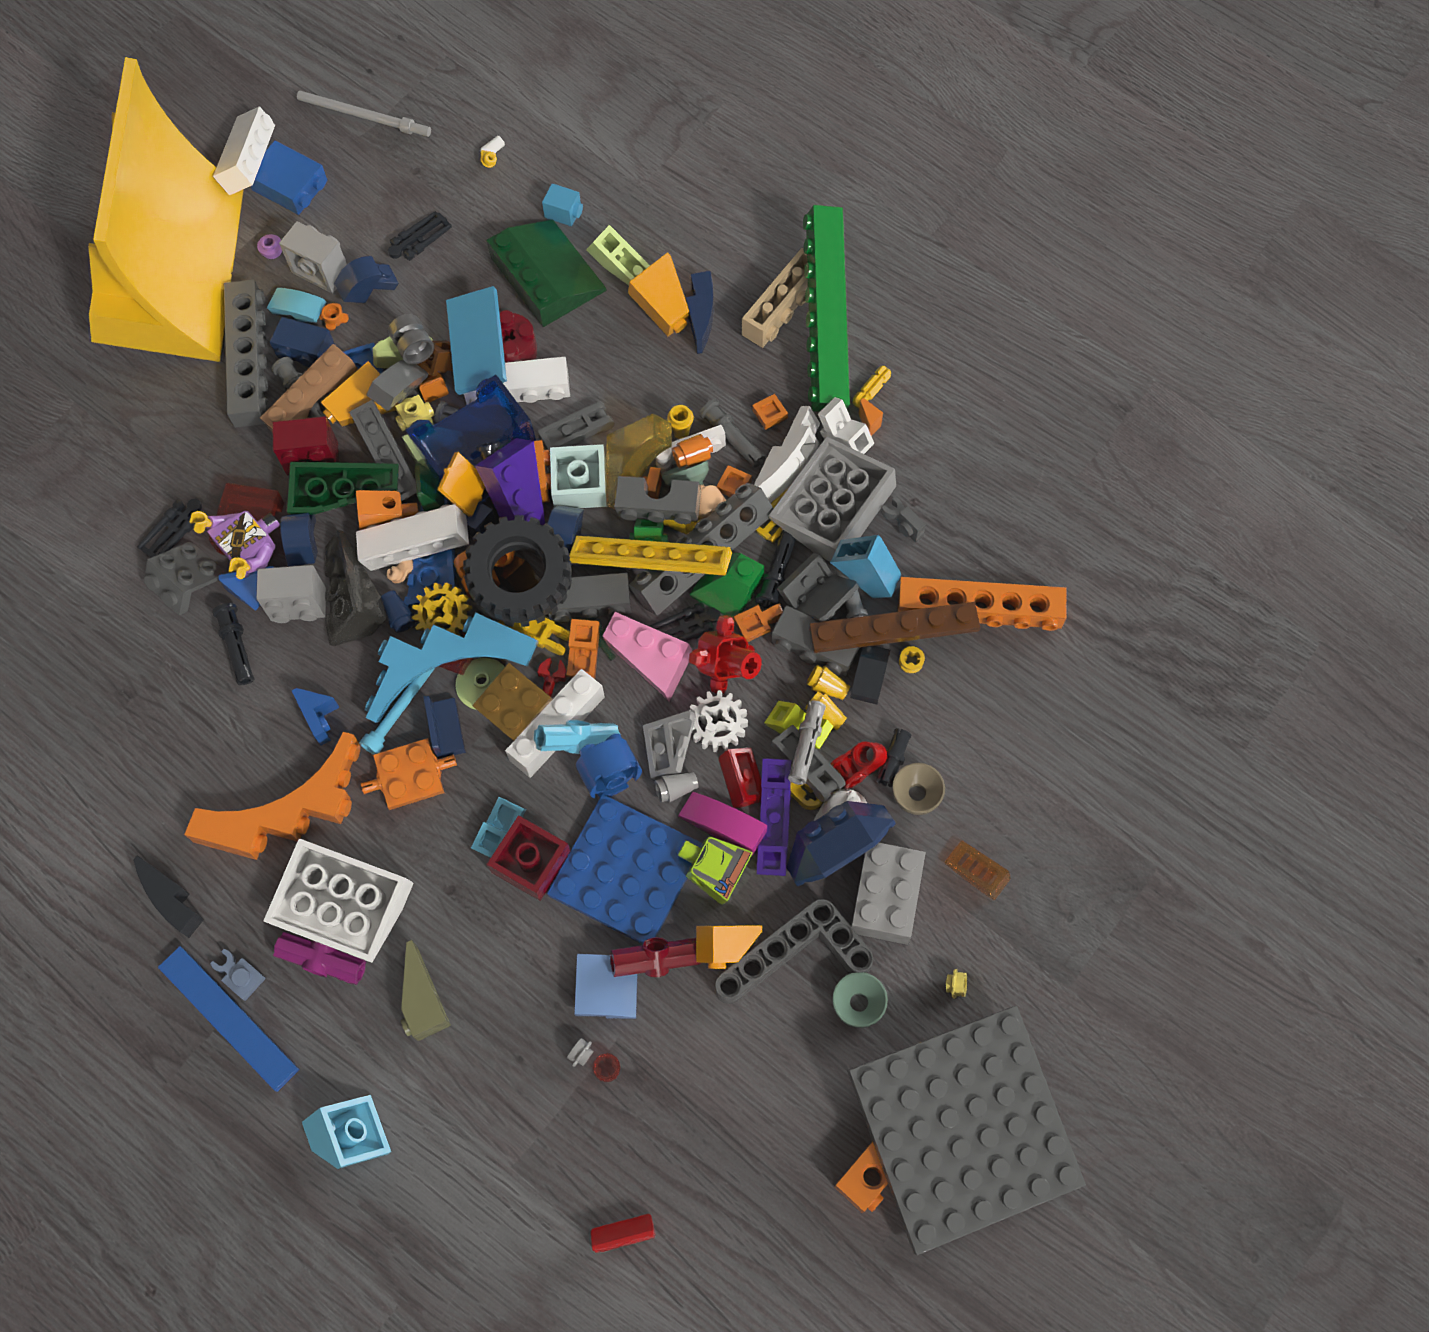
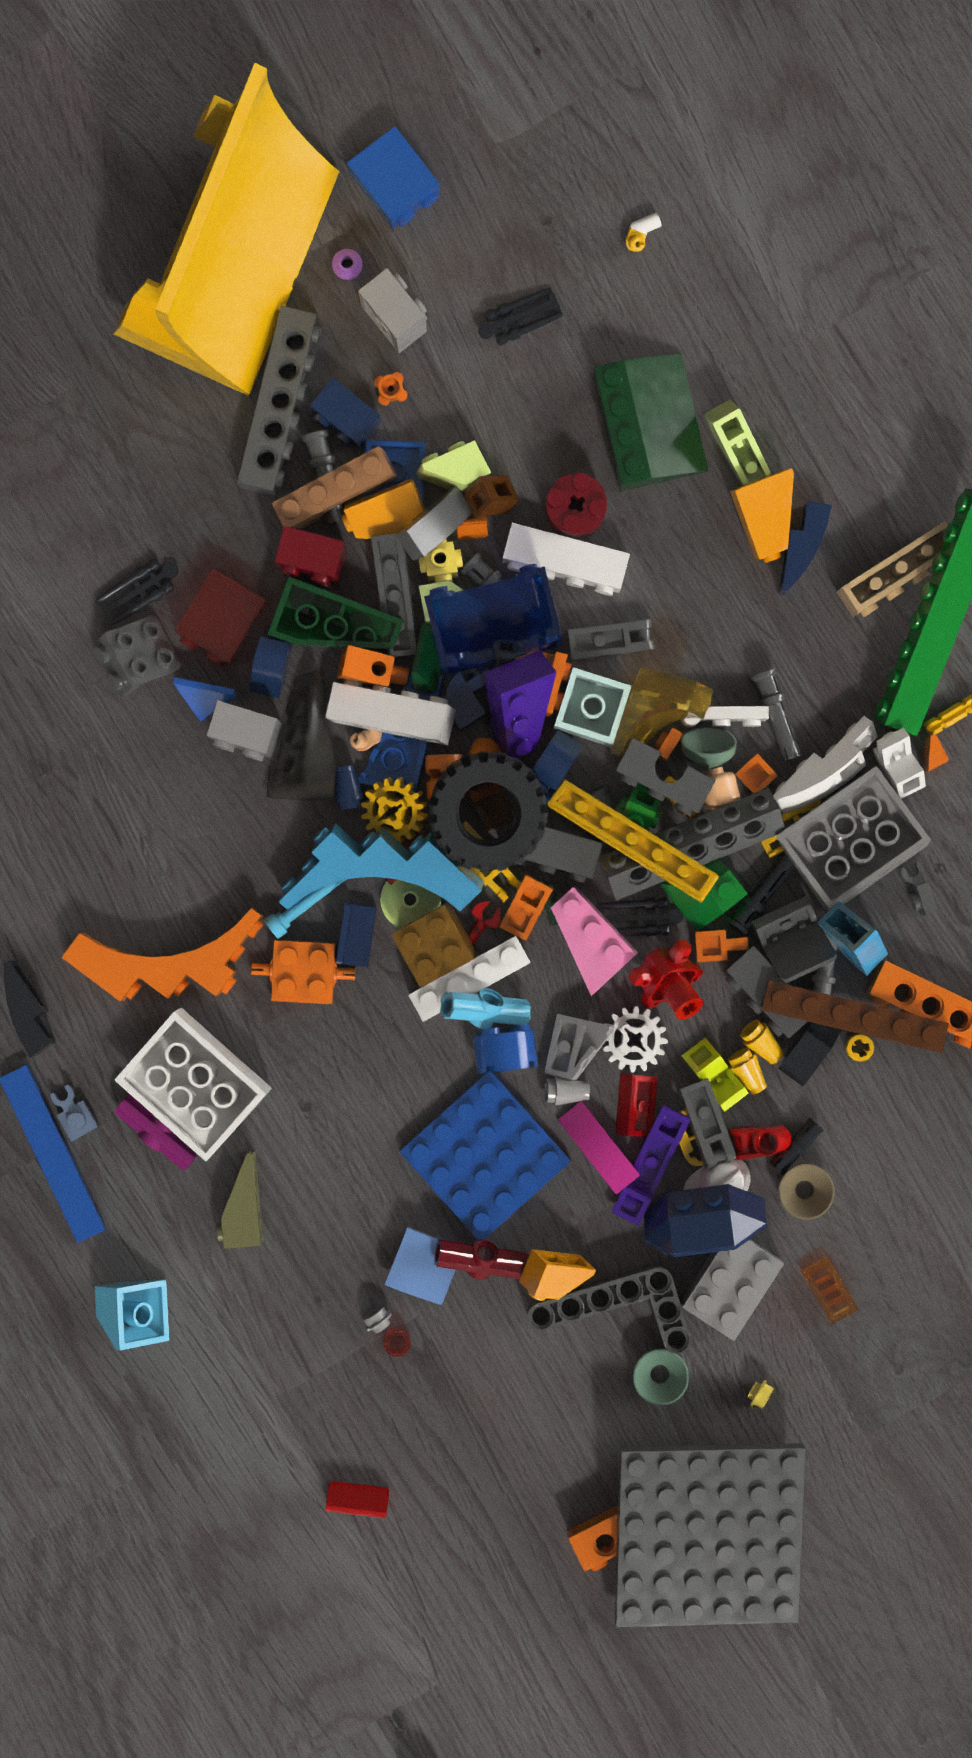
camera: 20 degrees right, 20 degrees up
torso [189,511,280,579] -> none
black pin [212,603,255,685] -> none
white brick [213,106,275,195] -> none
medium azure slope [267,288,326,322] -> none
blue slope [291,688,339,746] -> none
light grey bar [297,91,431,137] -> none
dark blue brick [334,256,399,303] -> none
flat silver wheel [388,314,434,364] -> none
light orange piece [437,452,485,517] -> none
dark azure tile [446,286,507,395] -> none
medium azure slope [471,797,526,858] -> none
dark red brick [487,815,570,901] -> none
dark azure brick [542,184,583,227] -> none
yellow cone [667,405,694,439] -> none
orange brick [672,434,713,468] -> none
lime torso [678,837,753,905] -> none
orange plate [752,394,788,430] -> none
light grey pin [788,700,826,785] -> none

